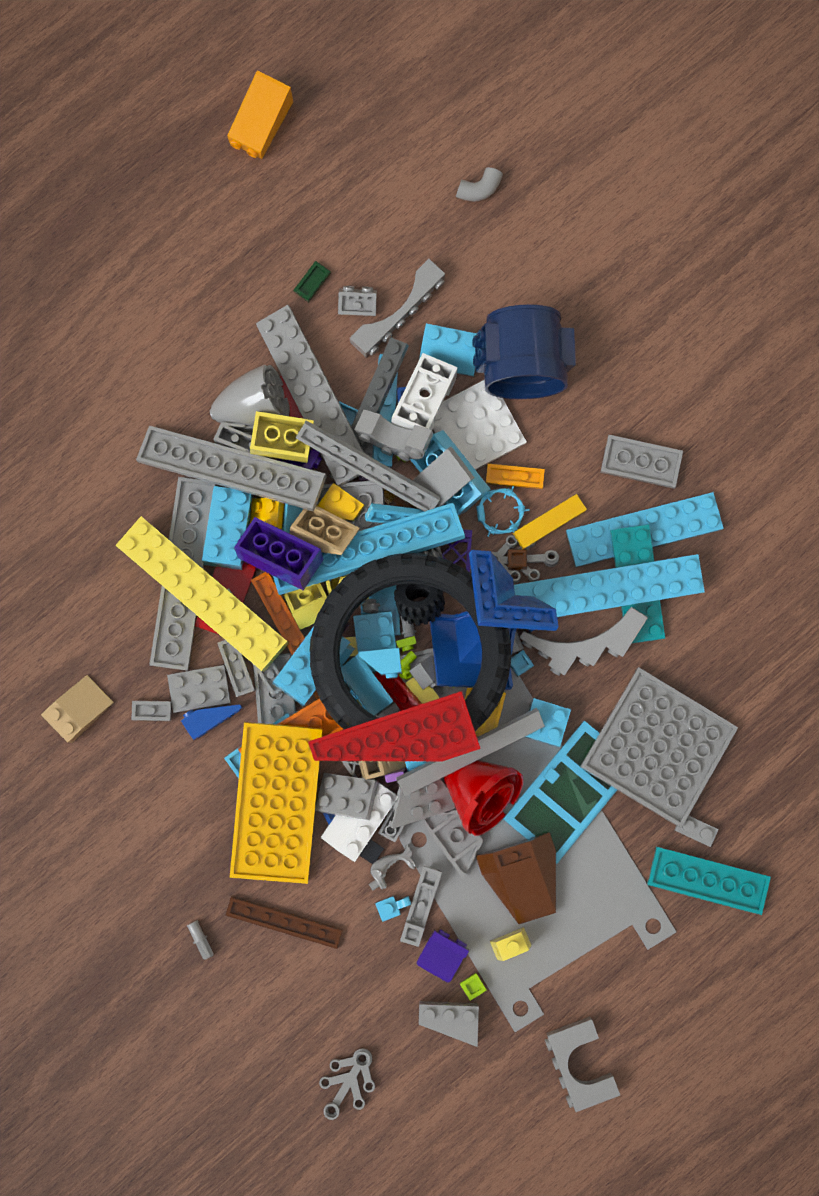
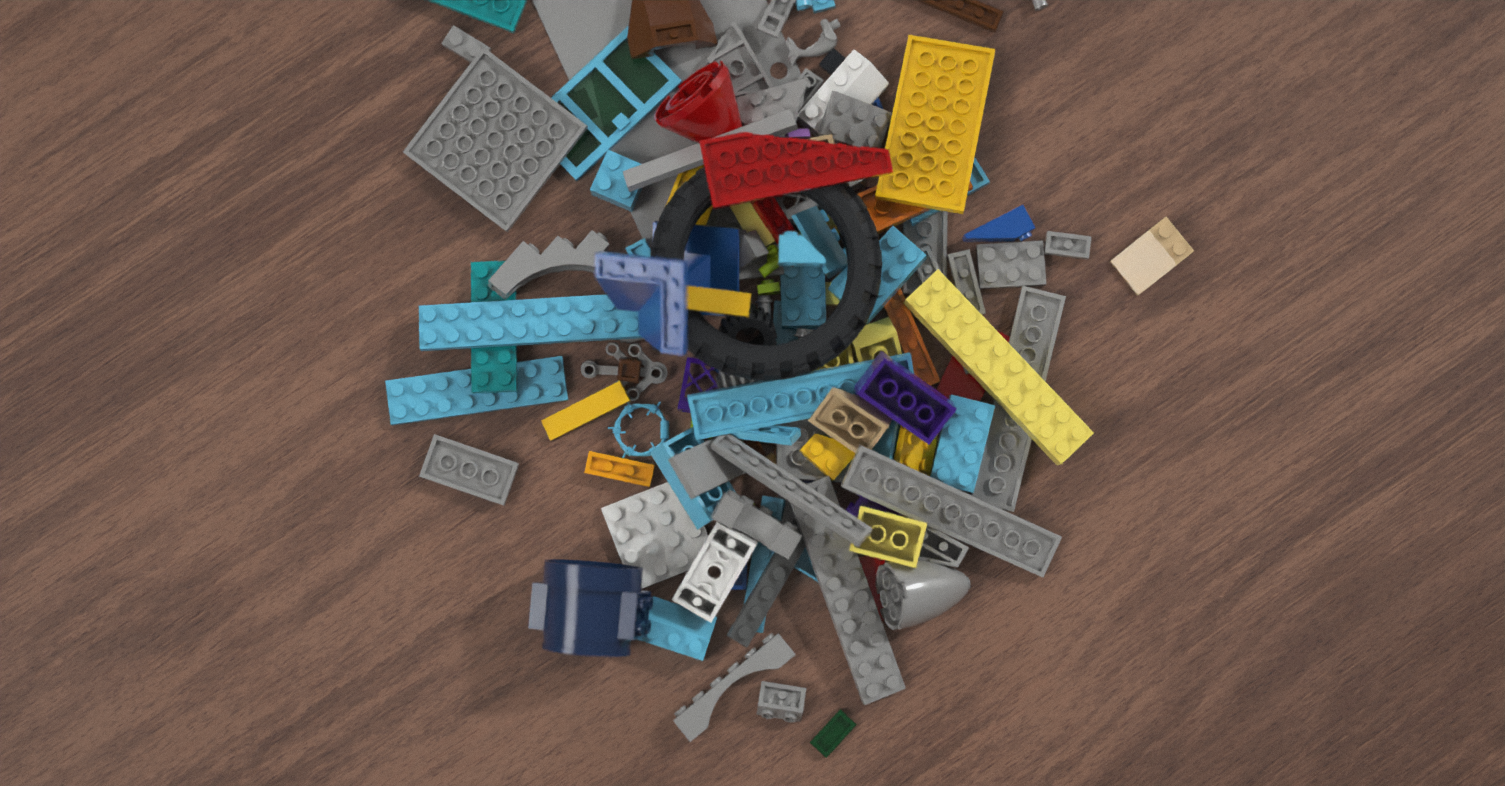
camera: 175 degrees left, 0 degrees up
none -> yellow tile [687,286,751,317]

